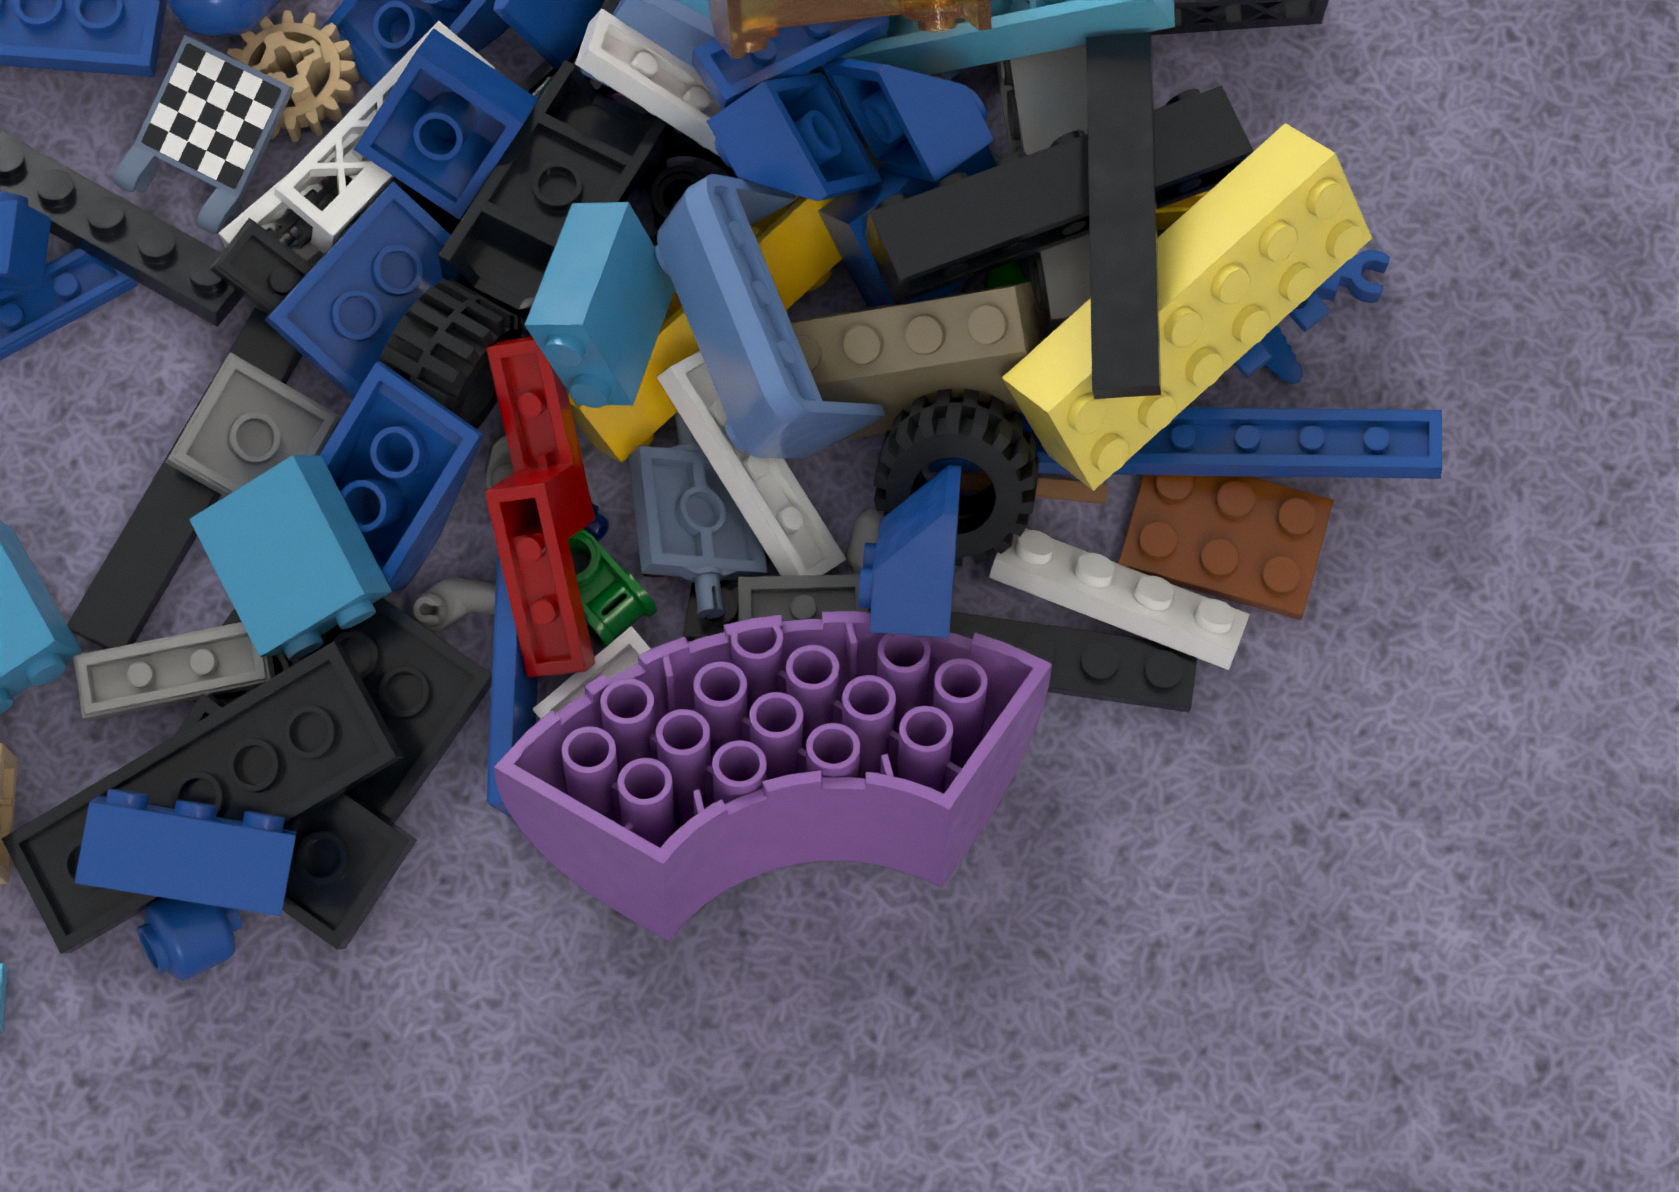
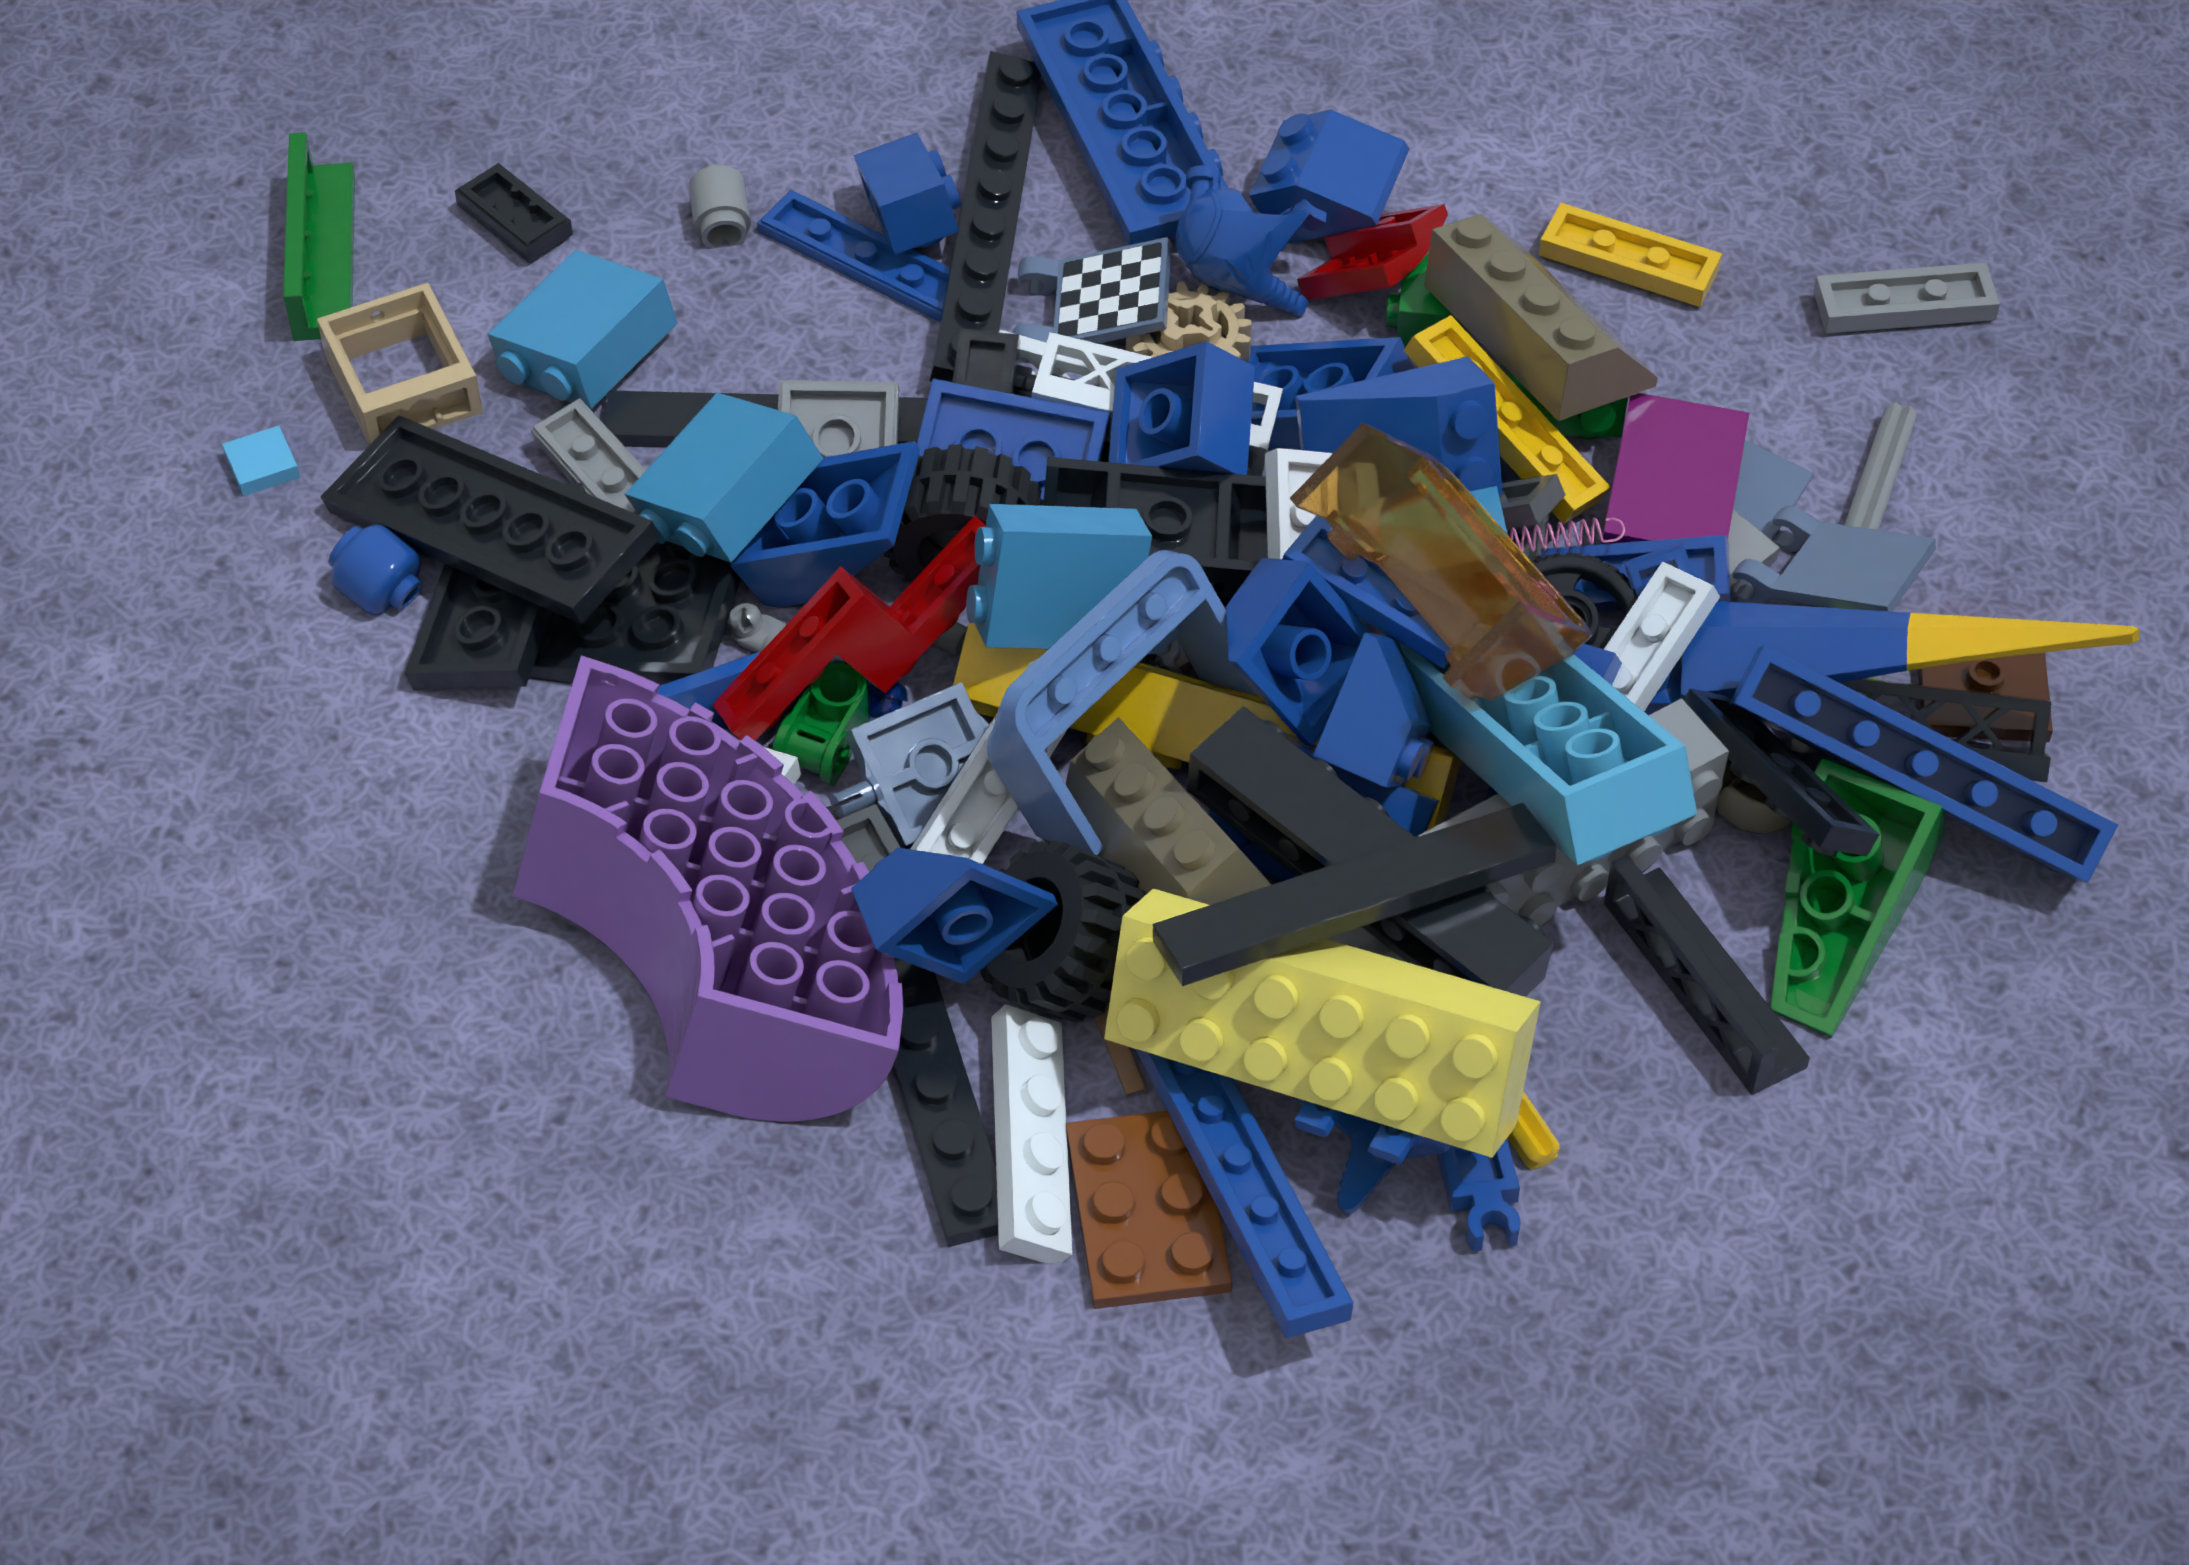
camera: 65 degrees right, 20 degrees down
blue wedge [74,789,296,916] -> none

